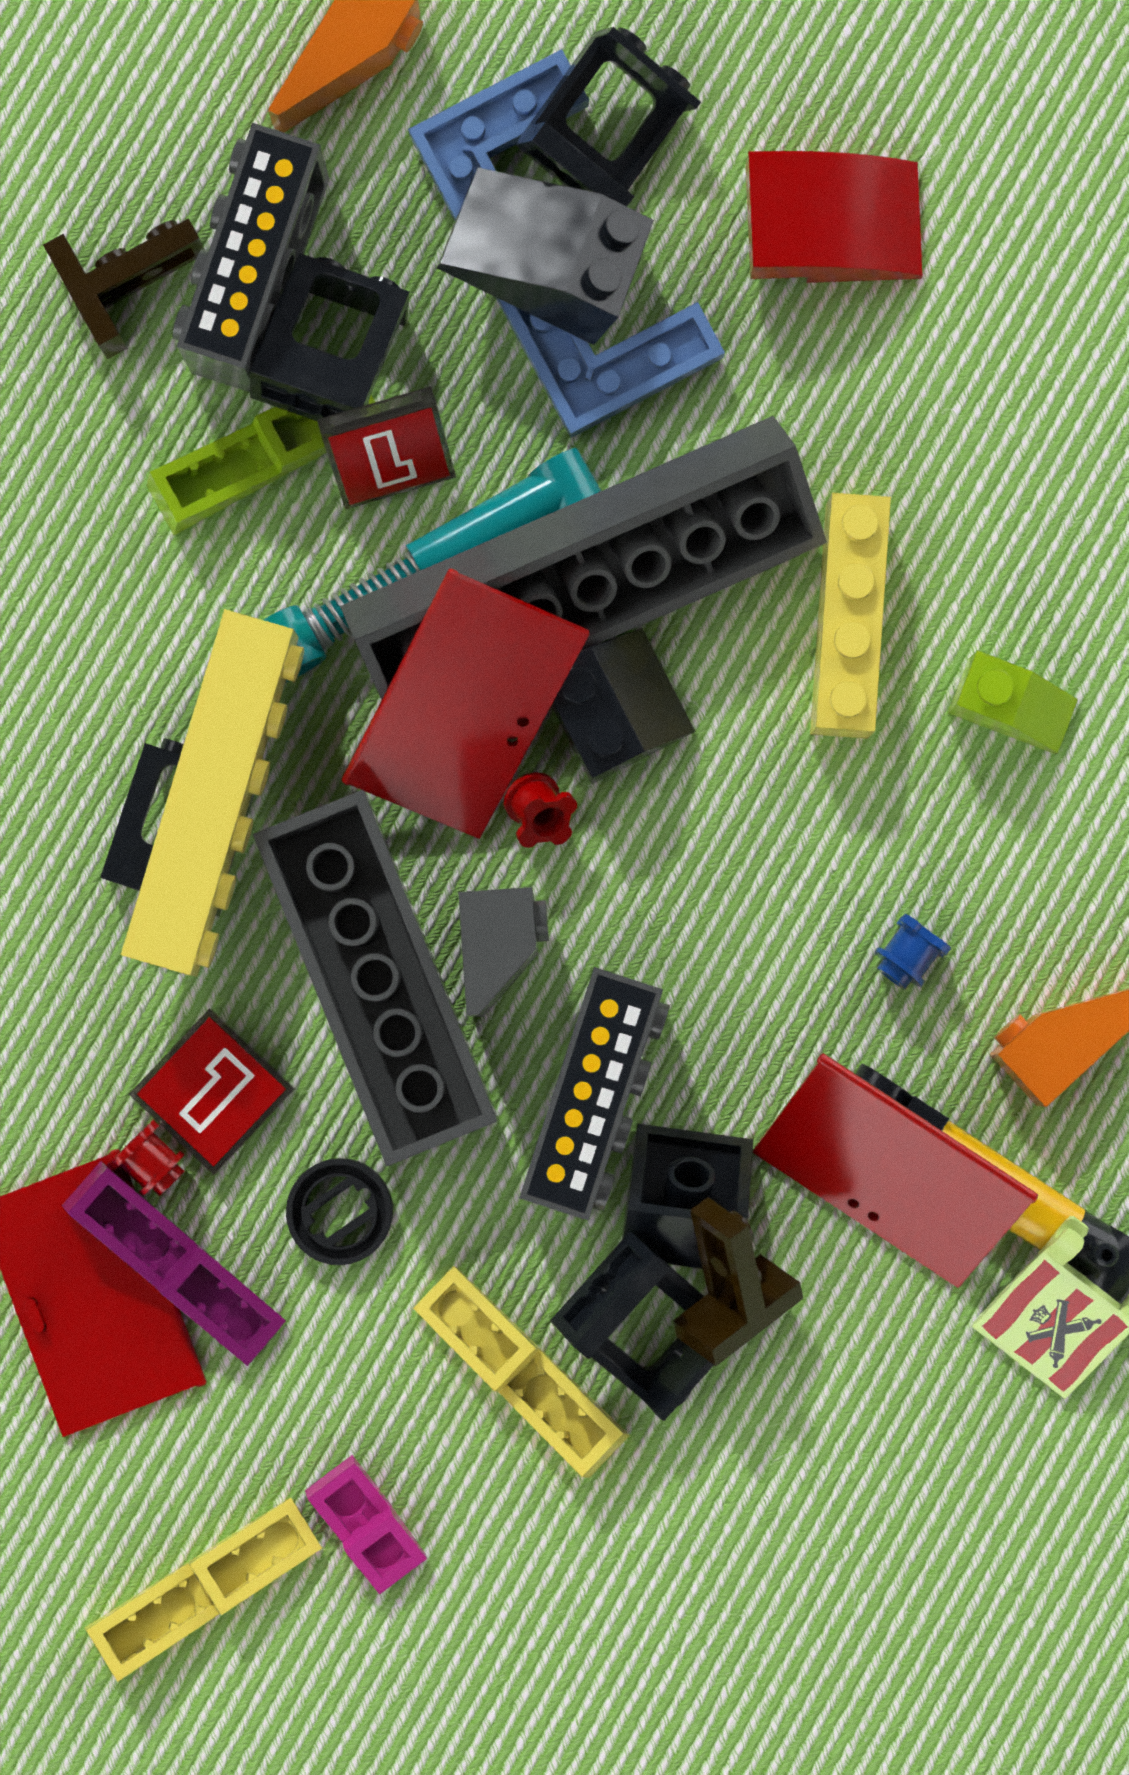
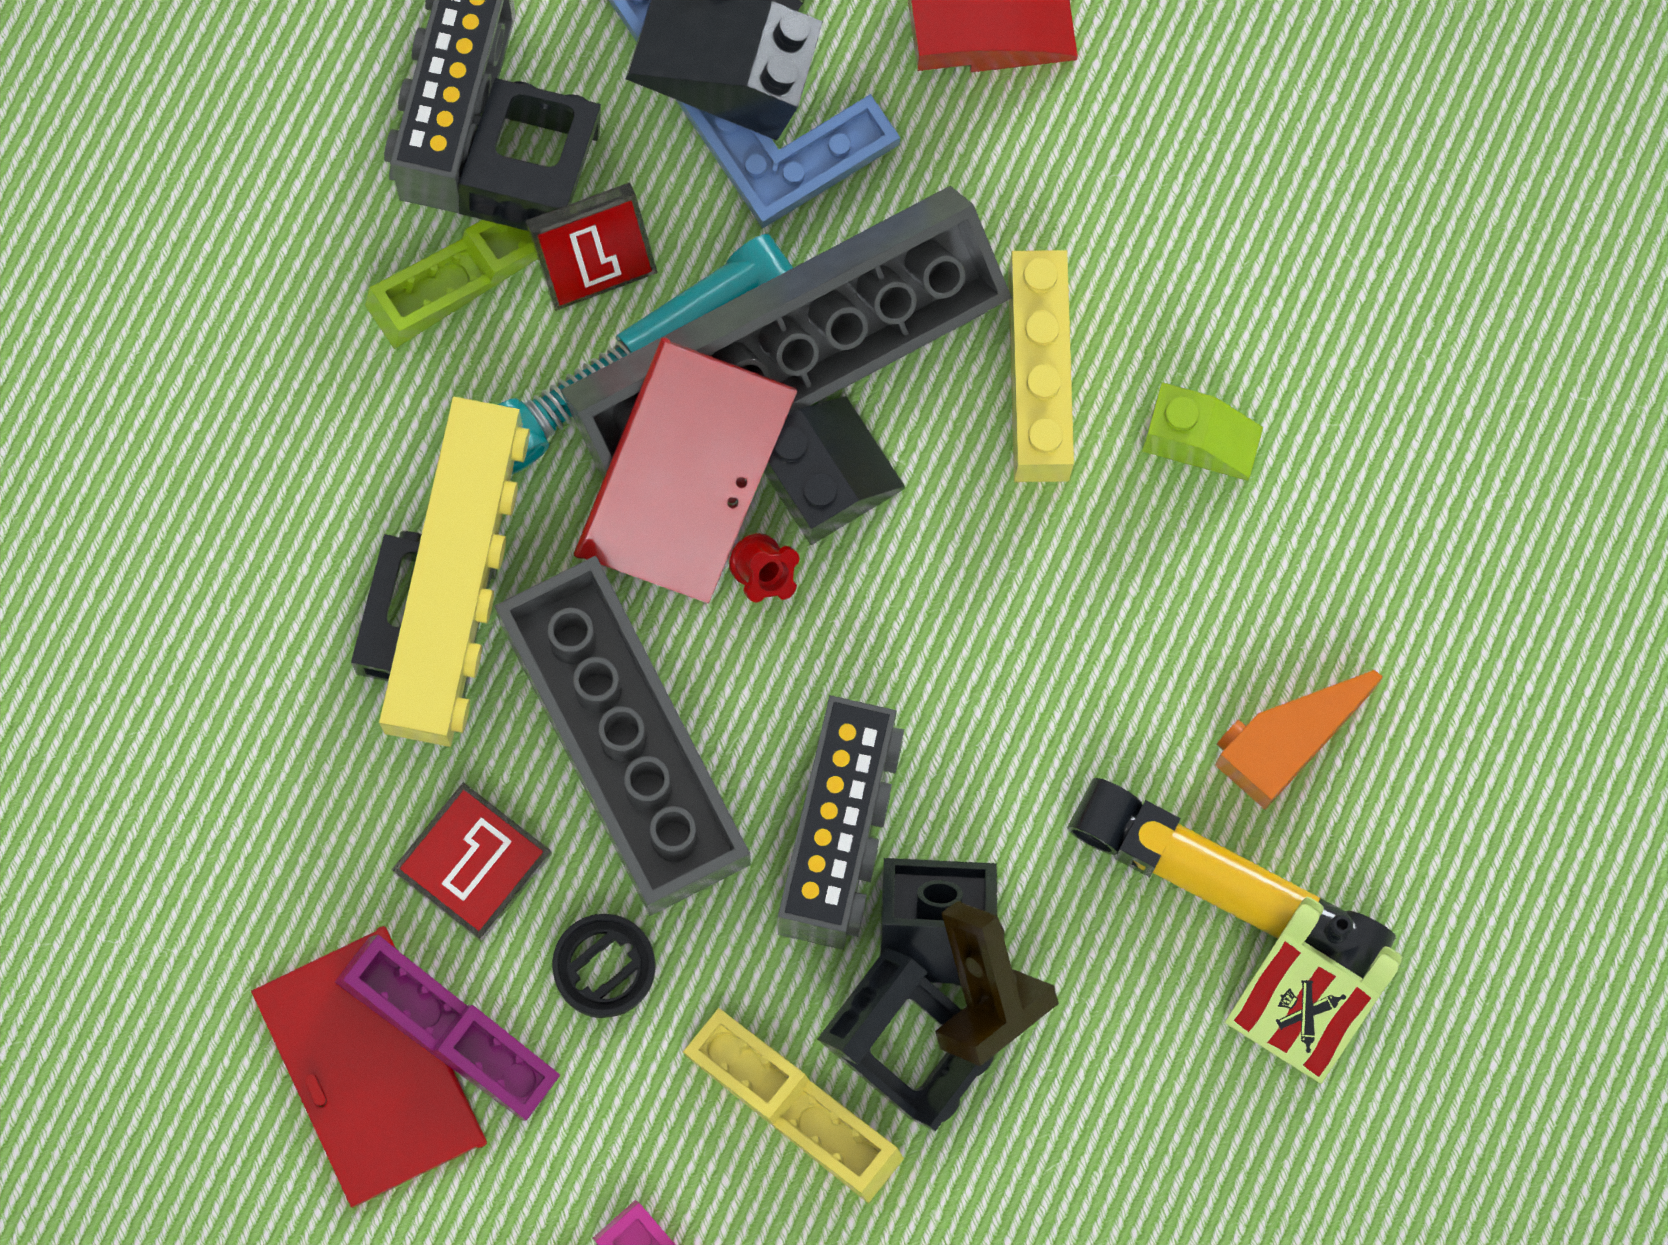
camera: 10 degrees left, 10 degrees down
dark brown bracket [43,218,205,359] -> none
red brick [107,1119,185,1196] -> none
dark grey slope [458,887,549,1017] -> none
container [753,1053,1038,1288] -> none
blue brick [875,914,951,990] -> none

